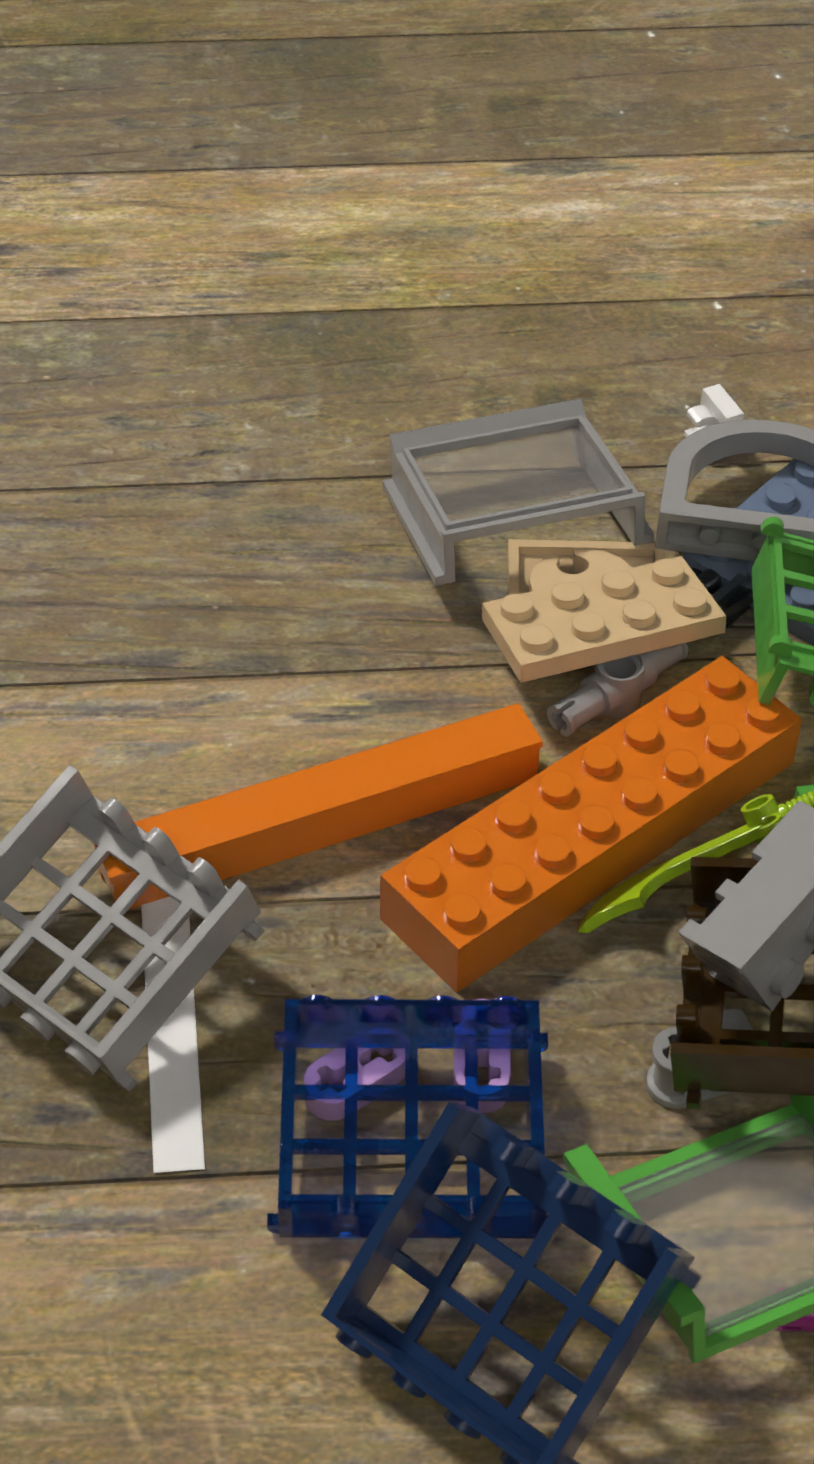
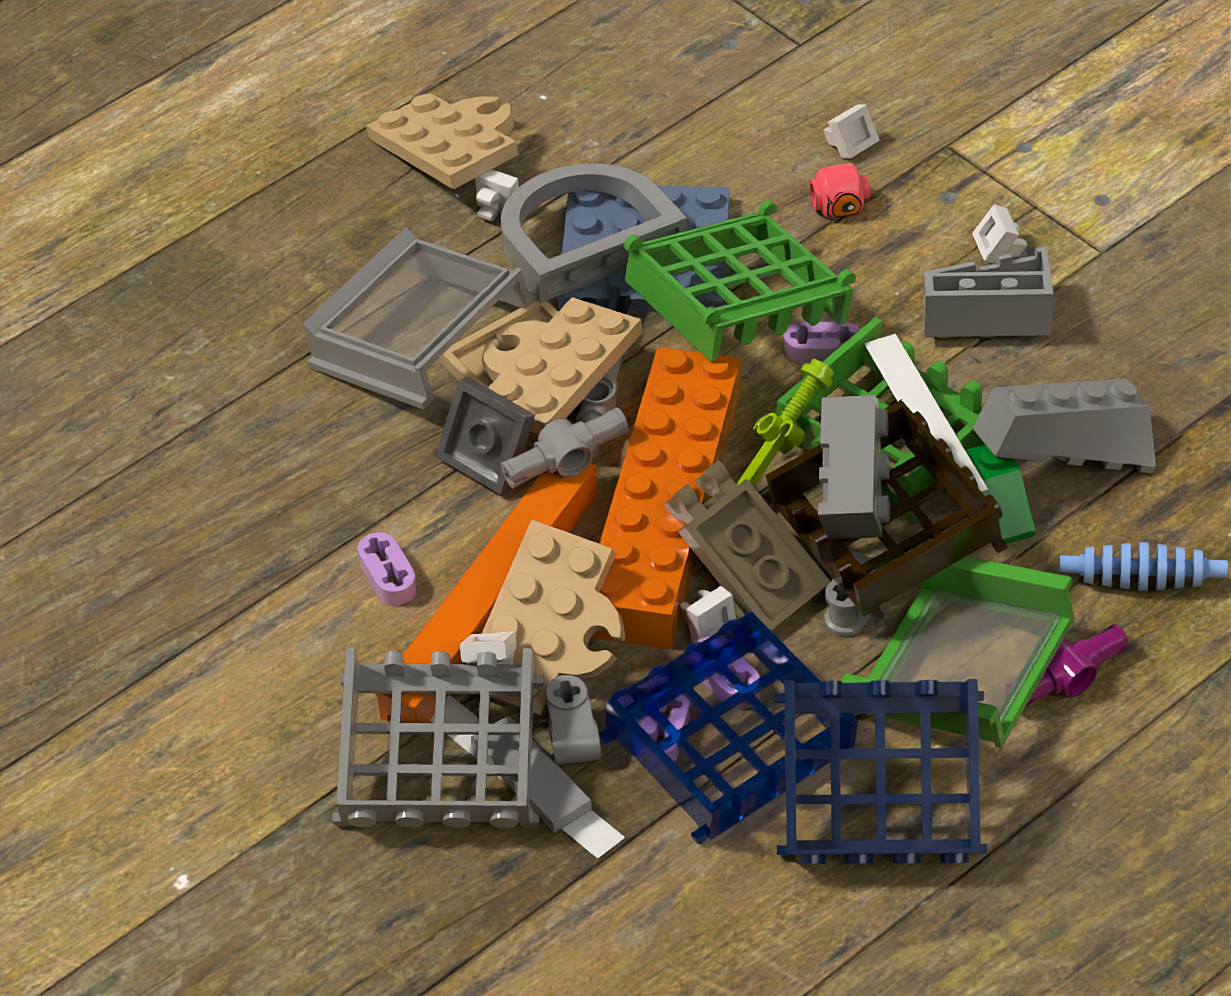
camera: 35 degrees left, 0 degrees up
none -> lavender beam [357,532,417,606]
none -> tan plate [366,93,519,189]
none -> flat silver plate [435,377,536,495]
none -> white tile [460,631,517,665]
none -> light grey tile [471,715,592,833]
none -> tan plate [482,519,625,719]
none -> light grey pin [501,407,629,488]
none -> light grey piece [546,675,601,766]
none -> dark tan tile [664,460,831,637]
none -> white tile [680,586,737,643]

